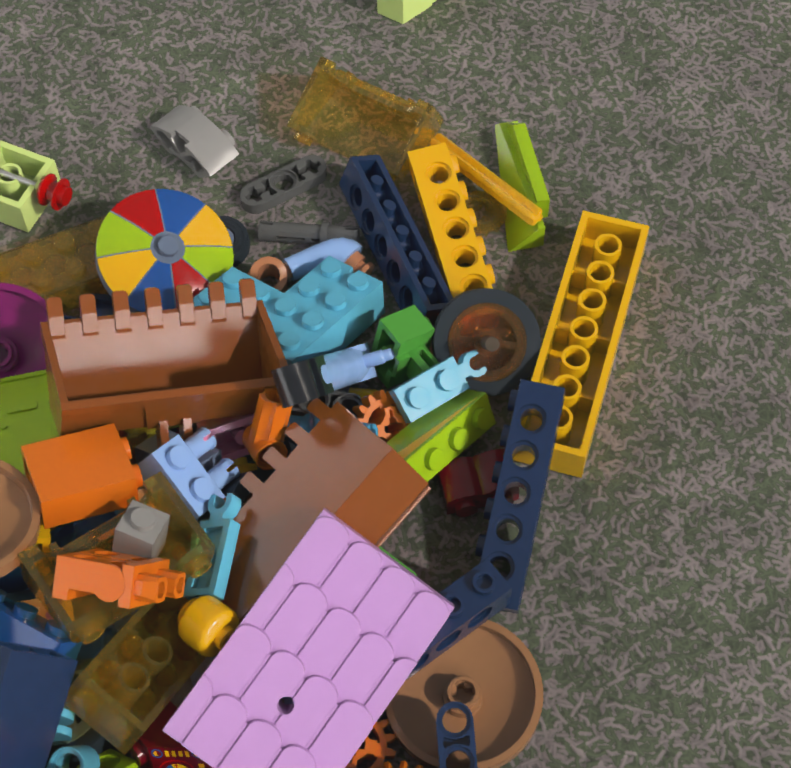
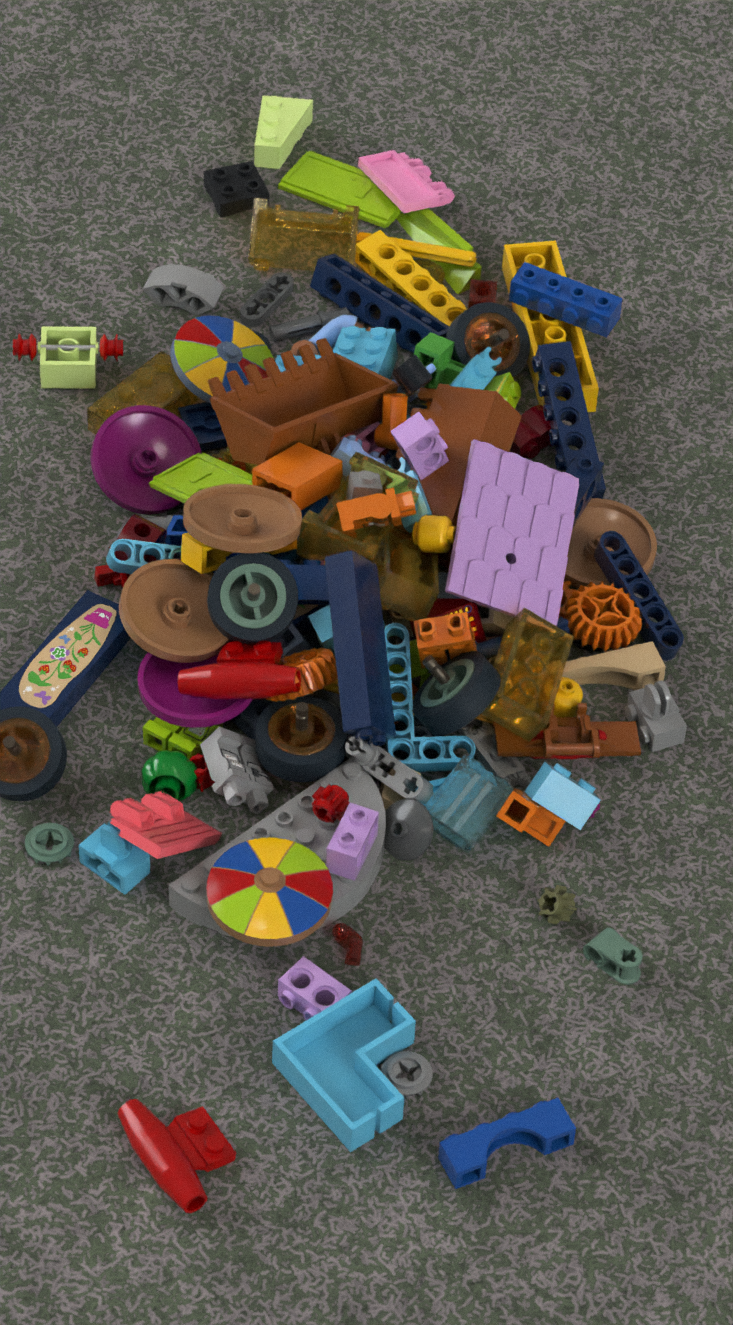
camera: 30 degrees left, 10 degrees down
none -> black brick [204,161,270,218]
none -> lime piece [278,151,402,228]
none -> bright pink hinge [358,150,455,213]
none -> lavender brick [390,412,449,480]
none -> clear red brick [468,279,497,309]
none -> blue brick [509,262,623,338]

